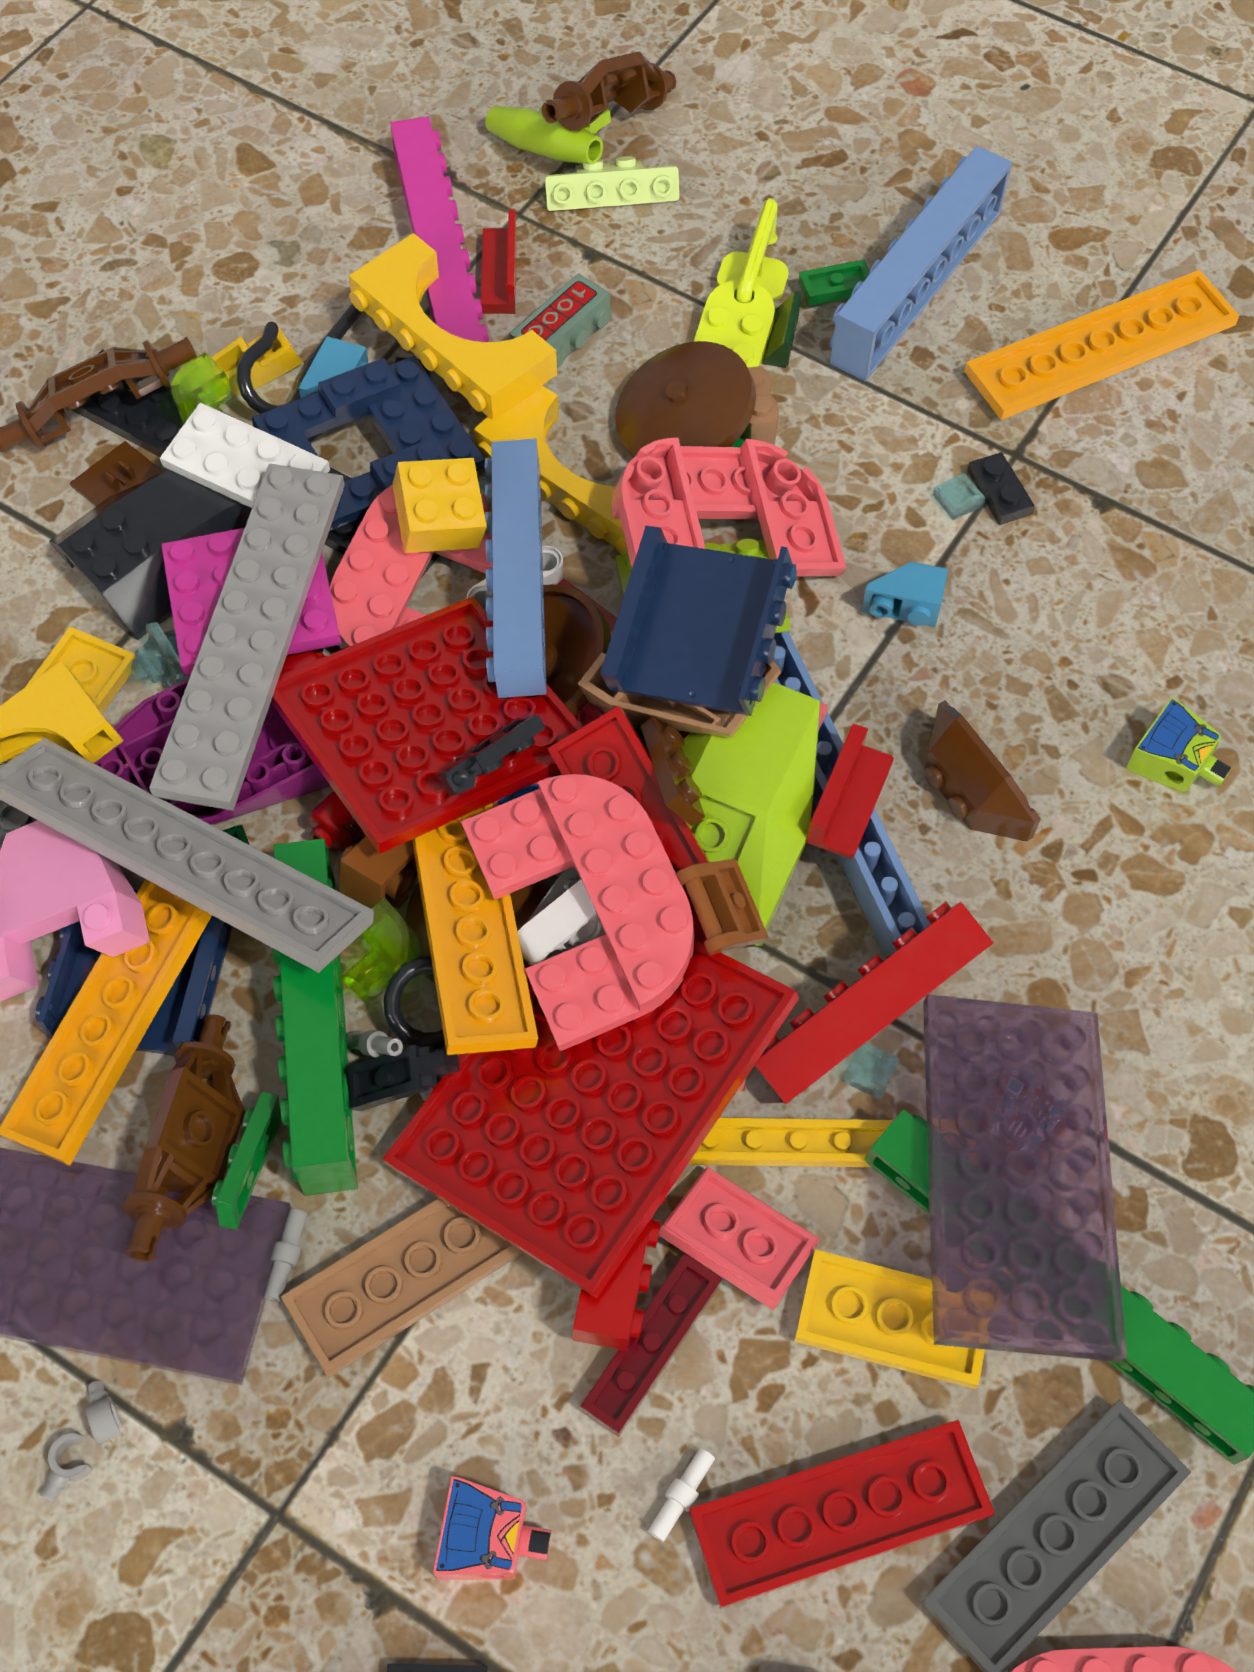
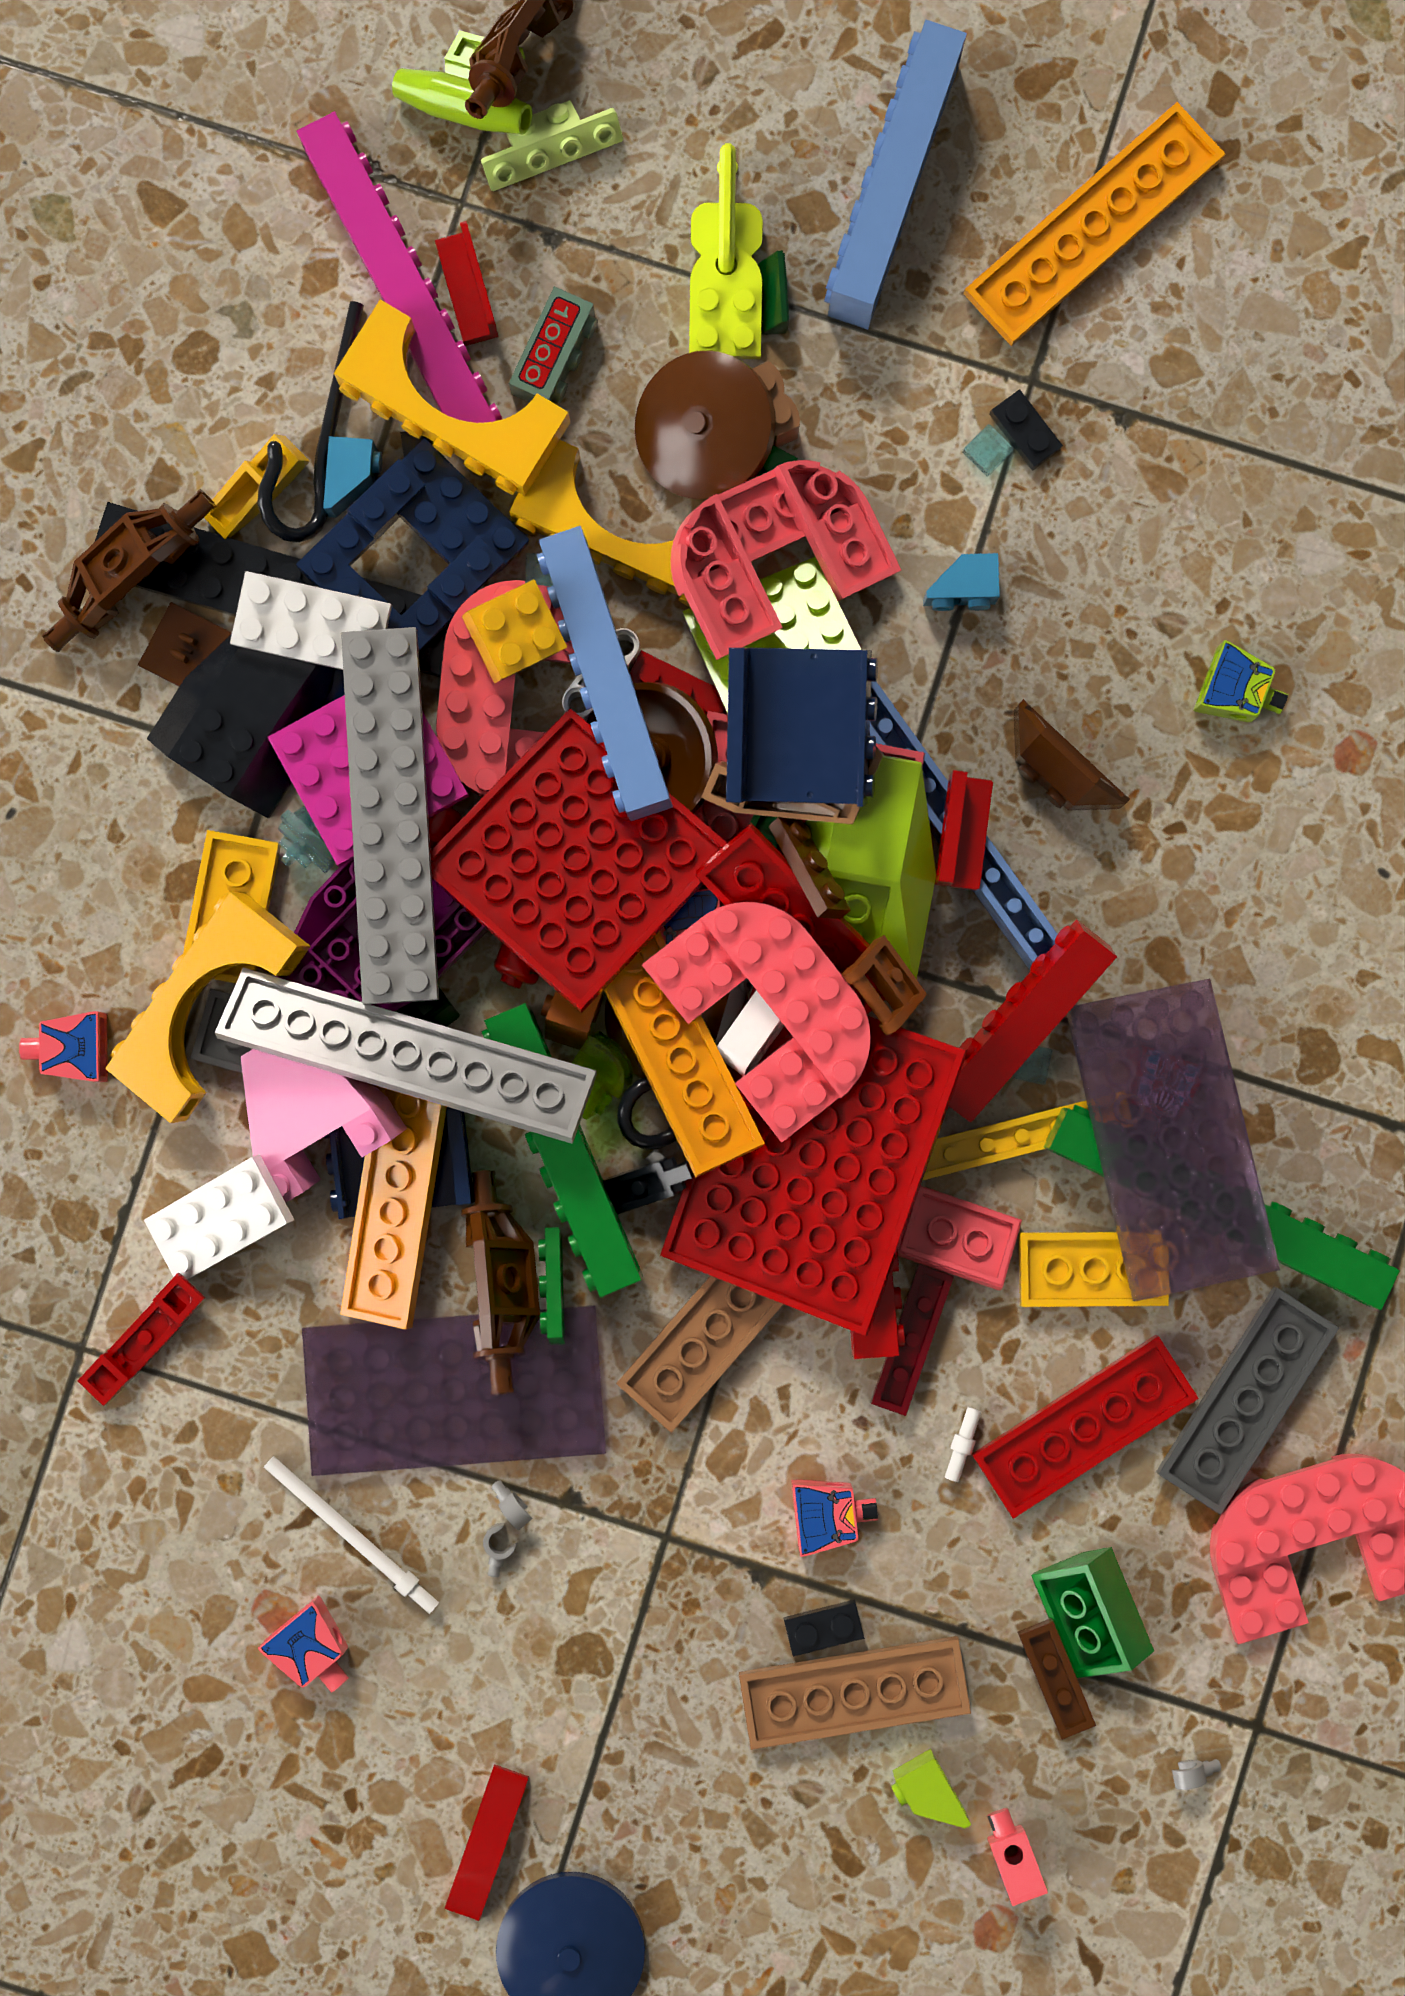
camera: 15 degrees left, 25 degrees up
clear neon green brick [171,352,233,424] -> none
light grey bar [264,1209,307,1302] -> none
light grey bar [346,1030,403,1057] -> none
black hinge [438,715,545,796] -> none
green plate [798,259,870,306] -> none

